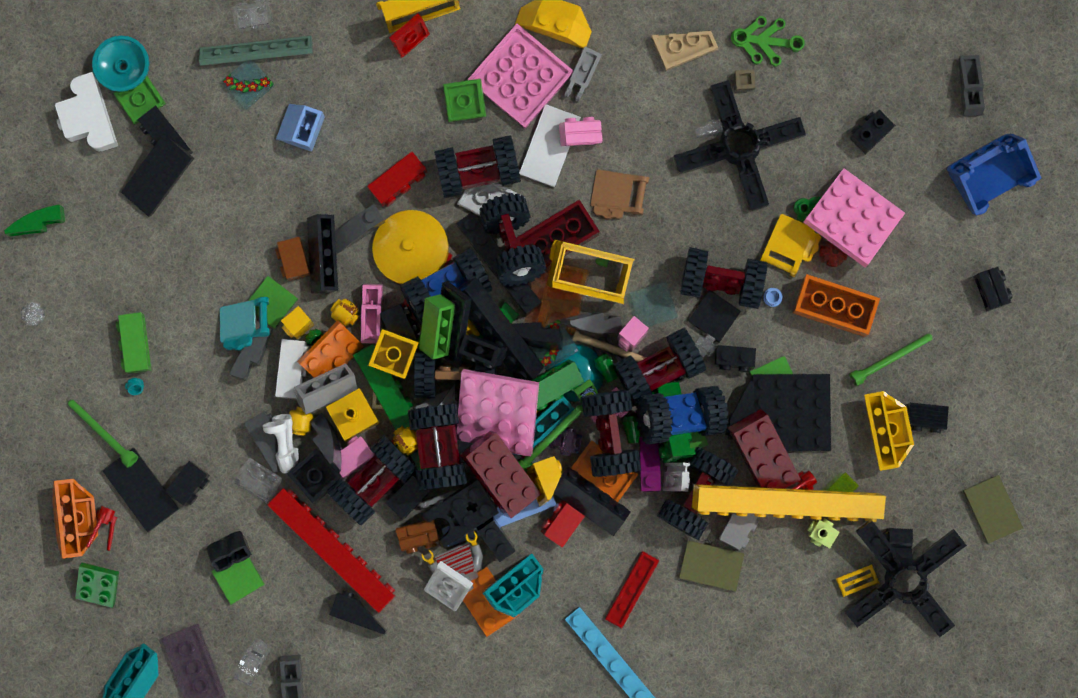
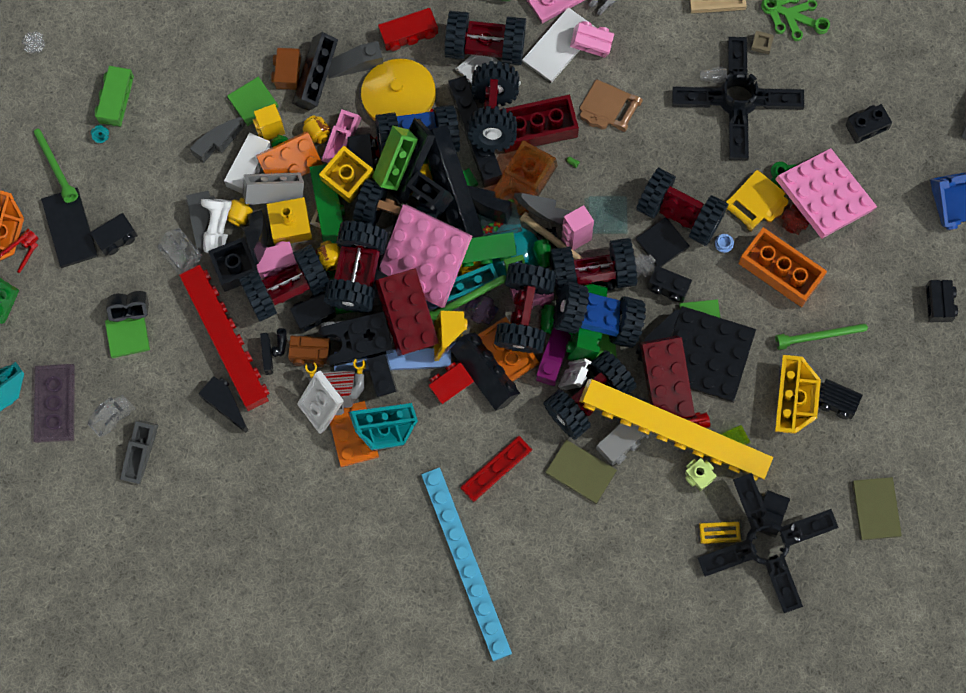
camera: 20 degrees right, 10 degrees down
teal piece [220,297,270,351] -> none
yellow piece [547,240,635,304] -> none
none -> black tile [260,333,274,375]
none -> black arm [271,328,287,357]

